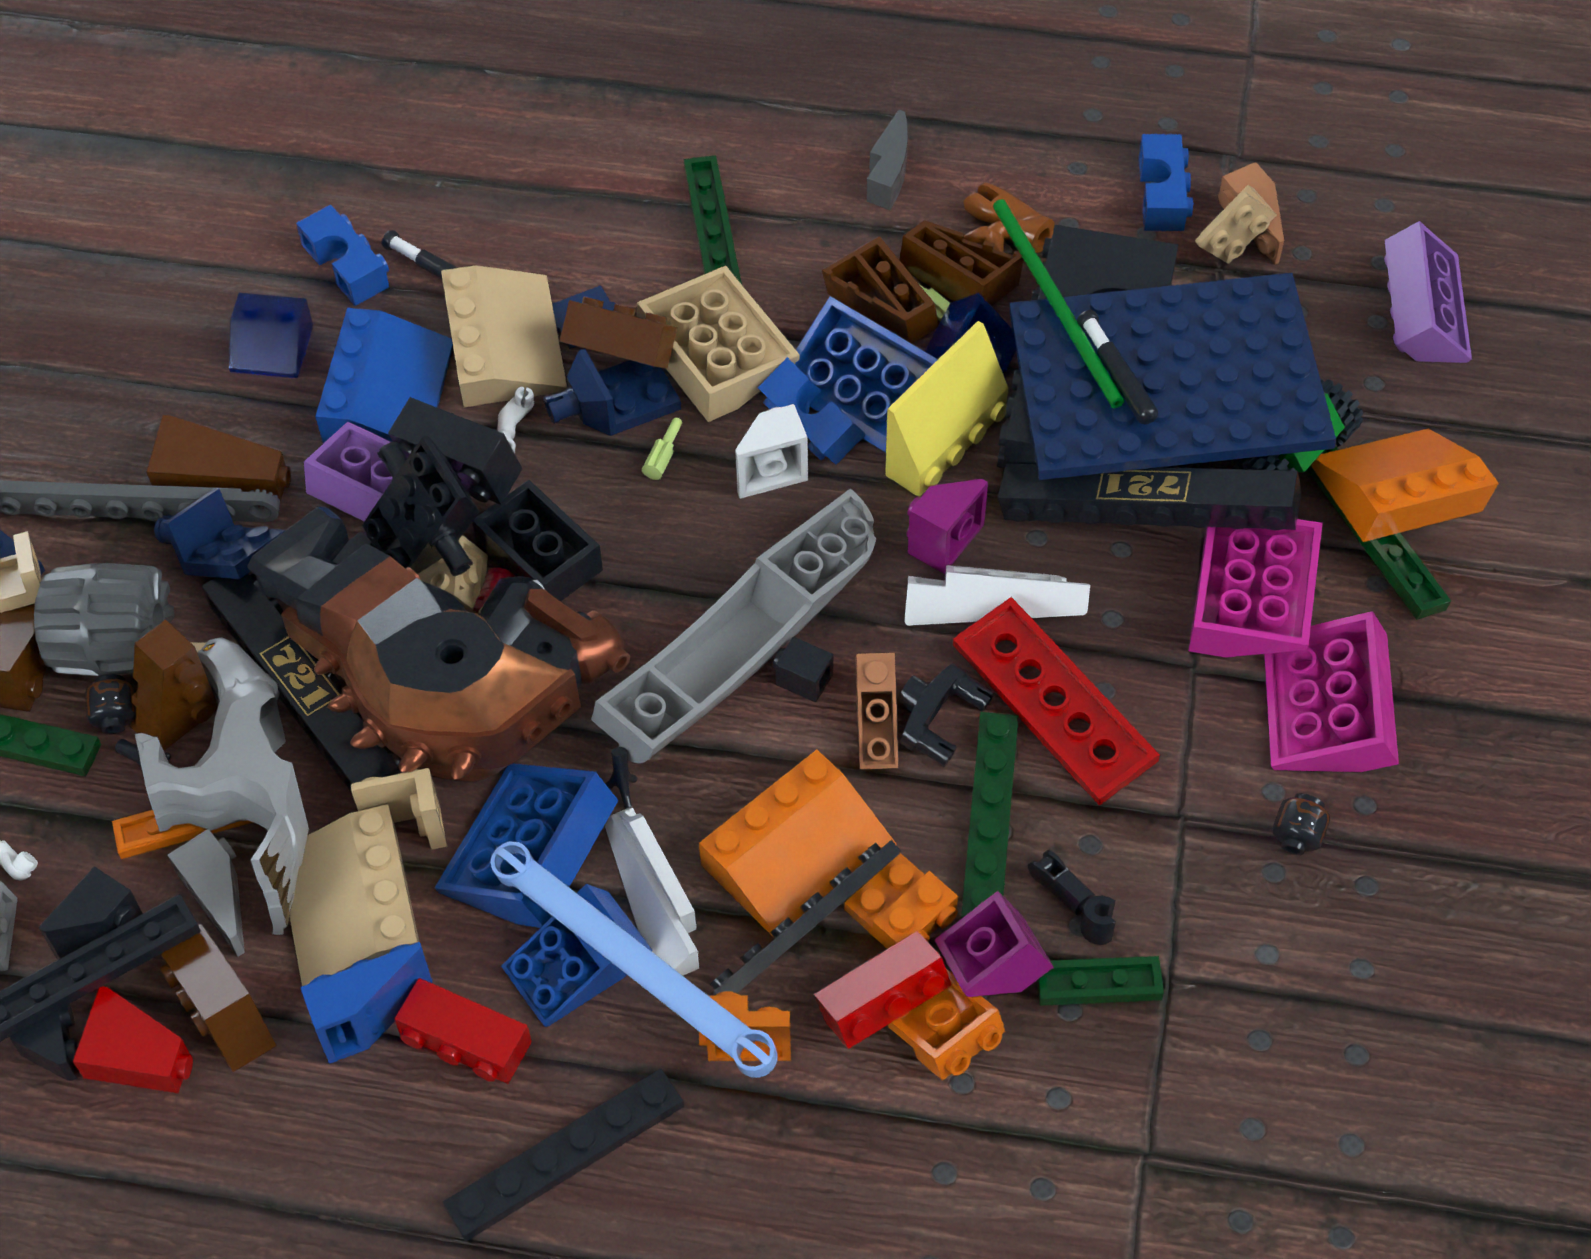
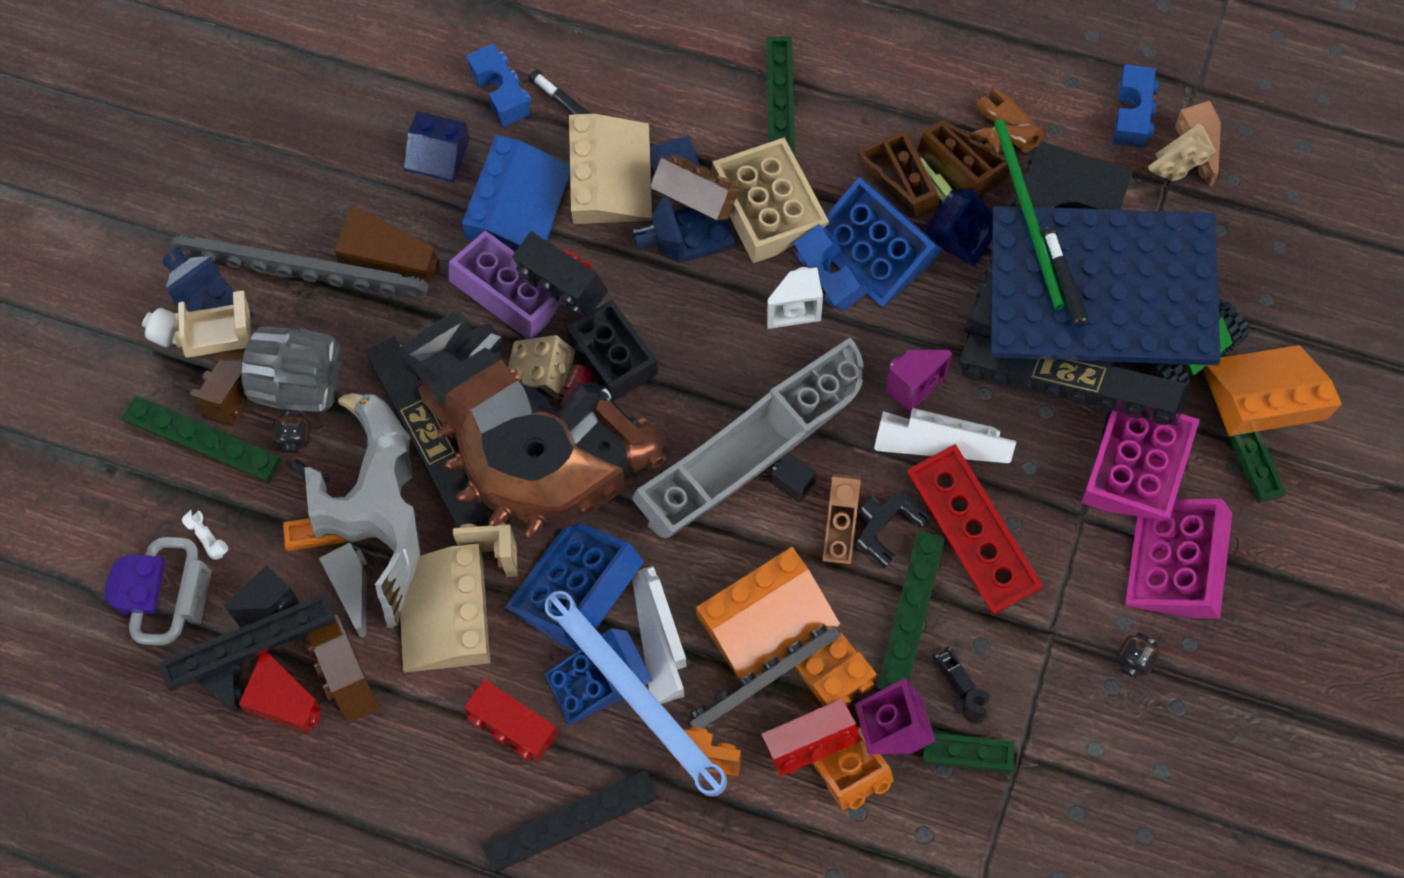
camera: 10 degrees right, 10 degrees up
reddish brown wedge [131,620,218,751] -> none
dark blue plate [154,488,285,579] -> none
blue slope [300,941,433,1064] -> none
black slope [362,436,480,576] -> none
white arm [497,387,534,453] -> none
black bar [605,747,637,809] -> none
yellowish green axle [642,418,682,480] -> none
dark grey slope [867,109,908,210] -> none
light yellow slope [885,321,1008,496] -> none
medium lavender slope [1384,221,1472,363] -> none

